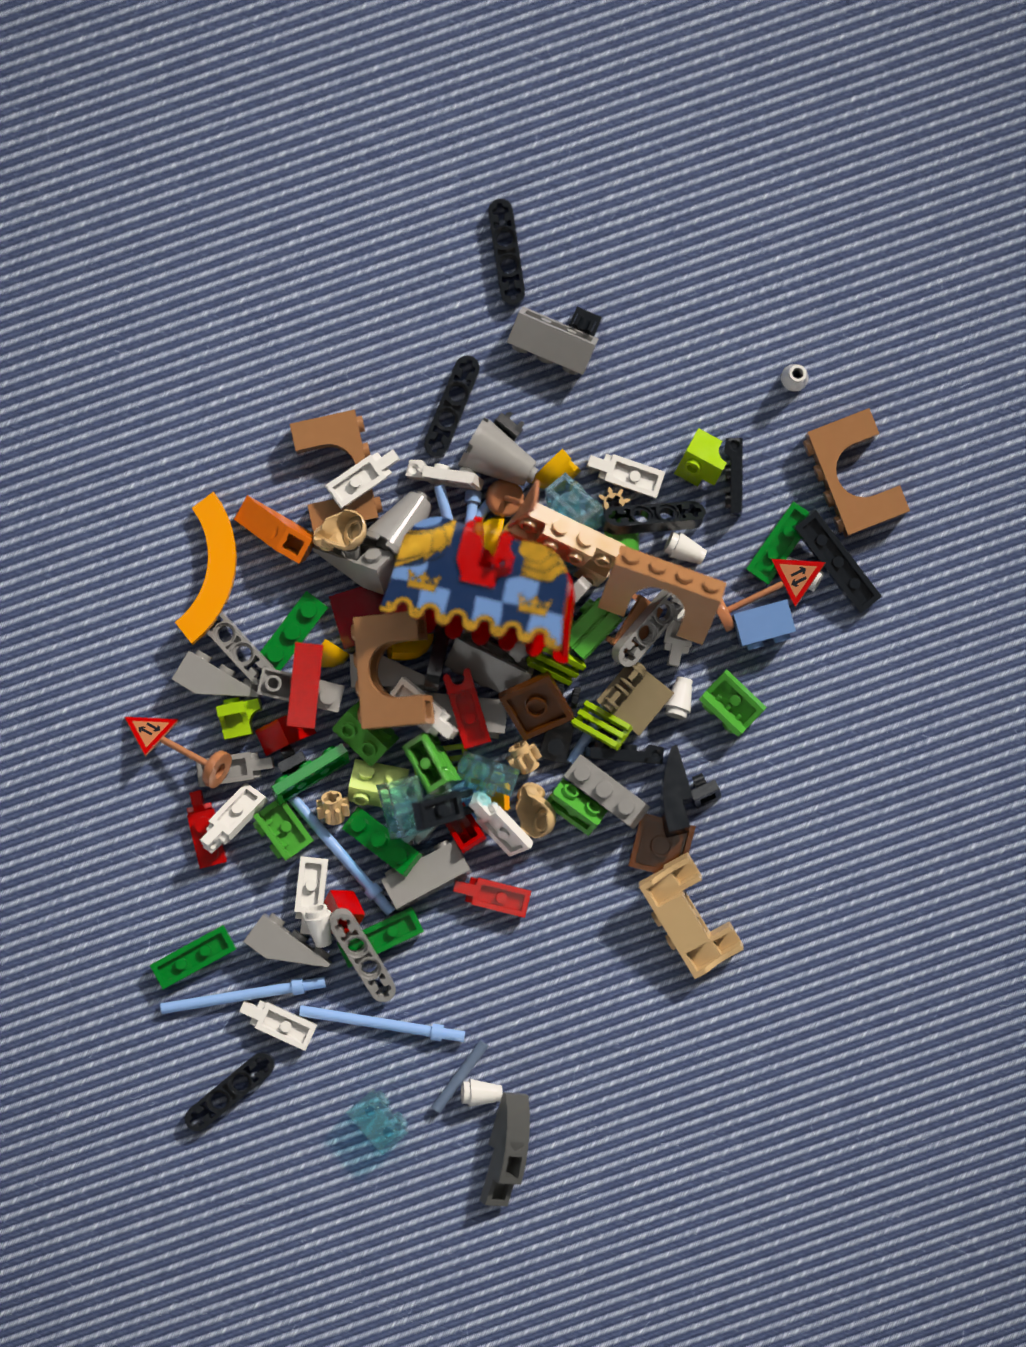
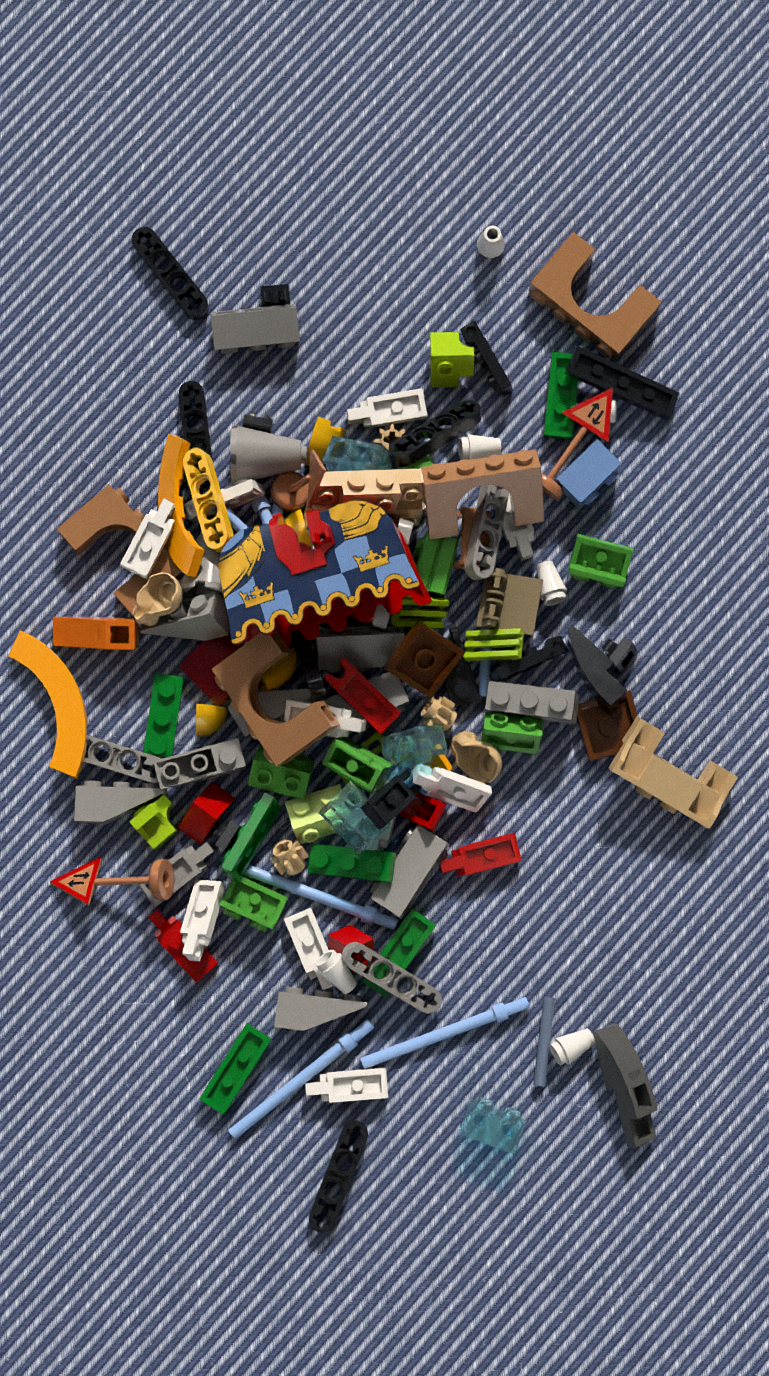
camera: 30 degrees left, 5 degrees down
red tile [287,642,323,729] -> none
none -> light orange tile [158,434,205,577]
none -> yellow beam [183,448,234,553]

